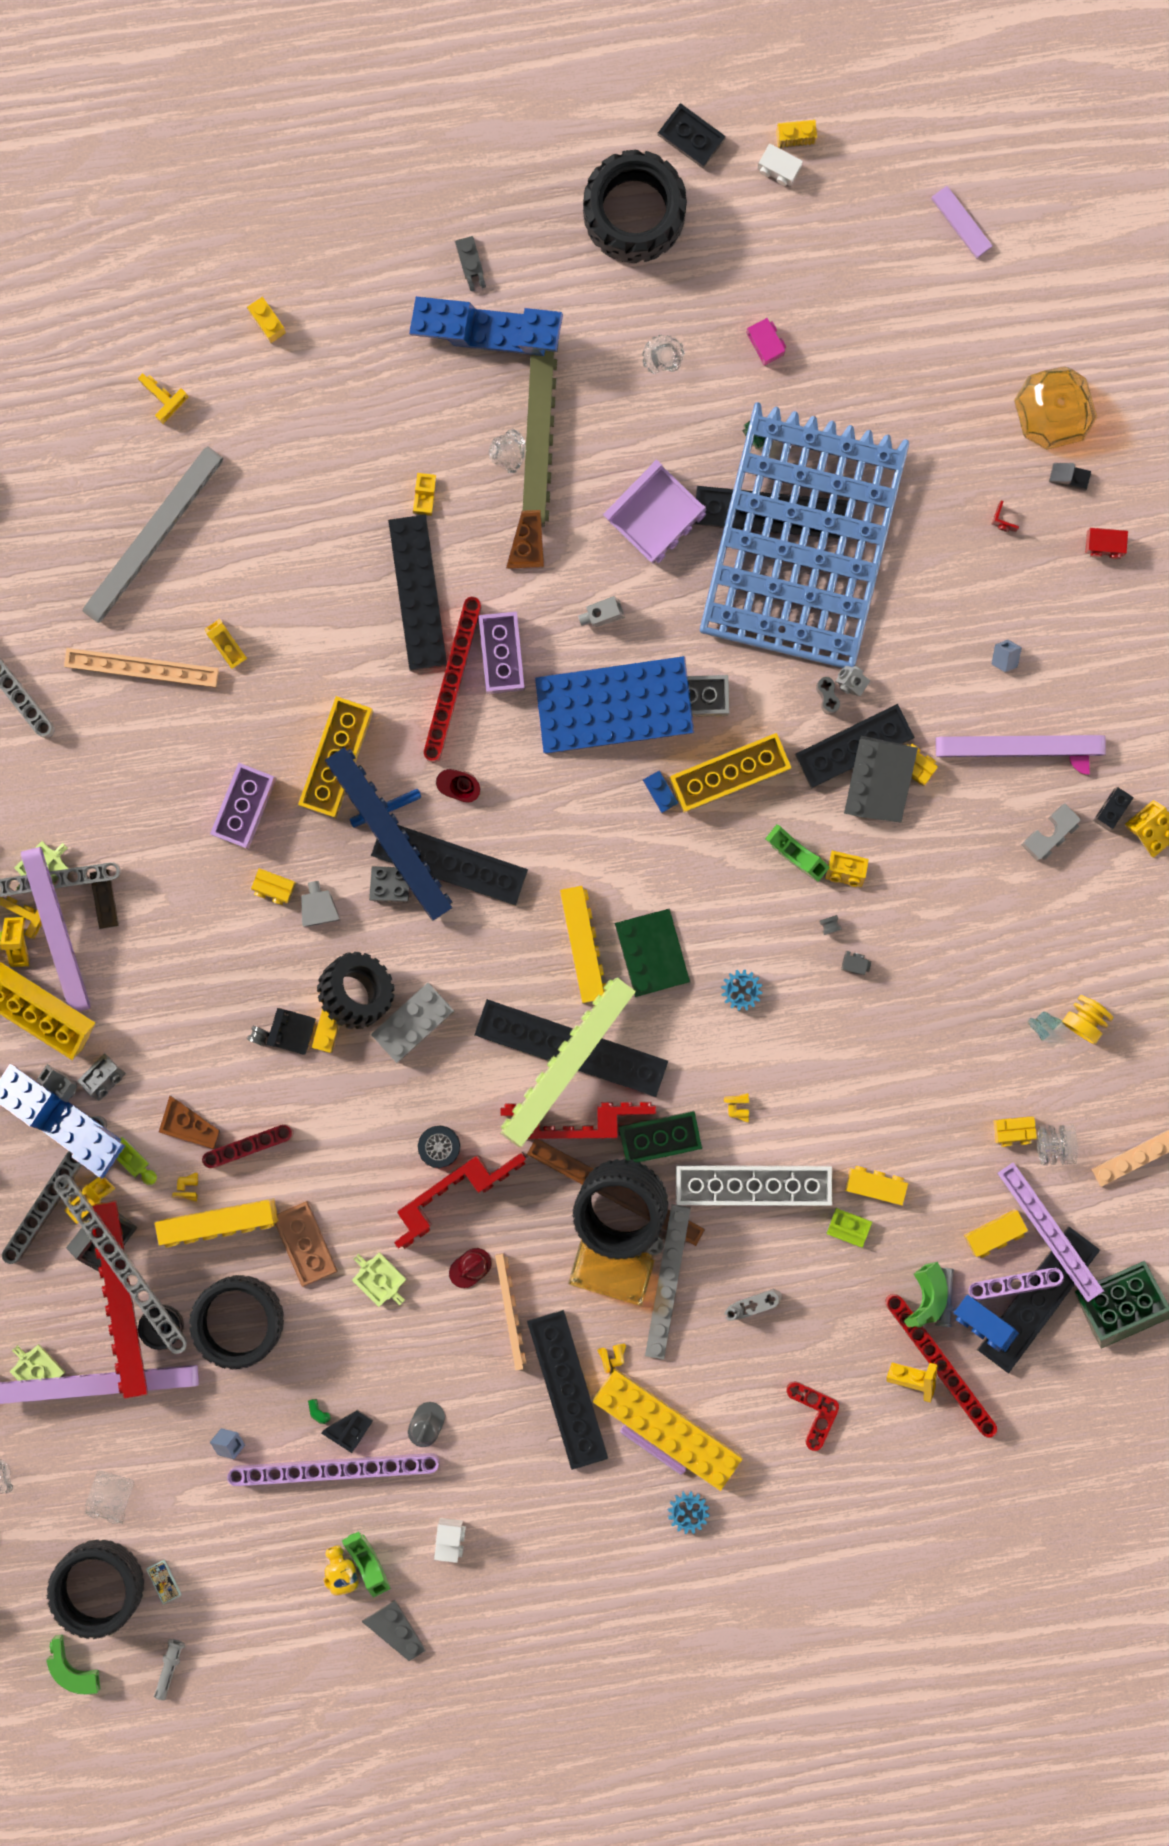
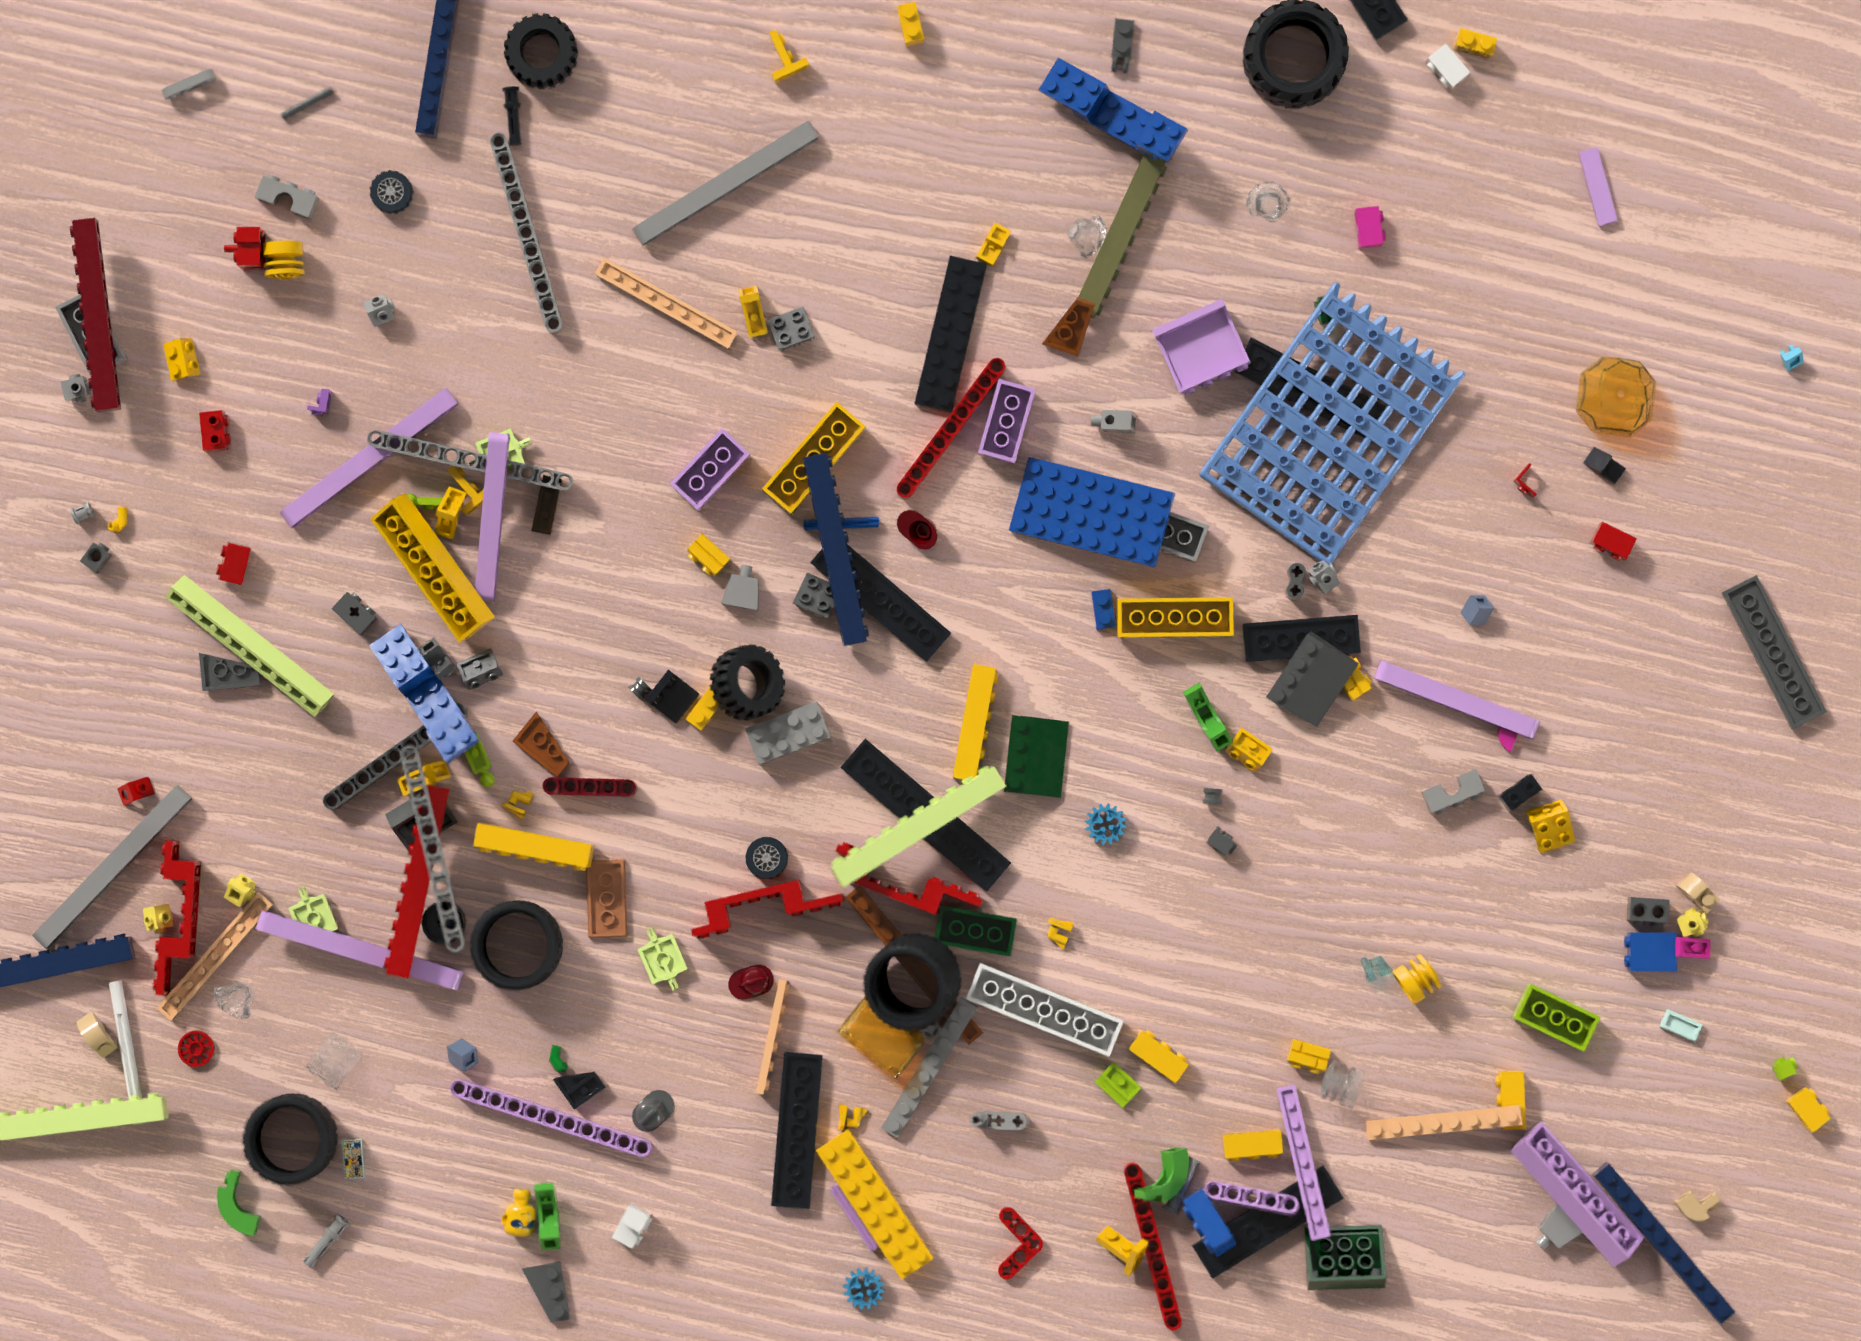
camera: 30 degrees right, 0 degrees up
none -> dark grey hinge [767,307,815,351]

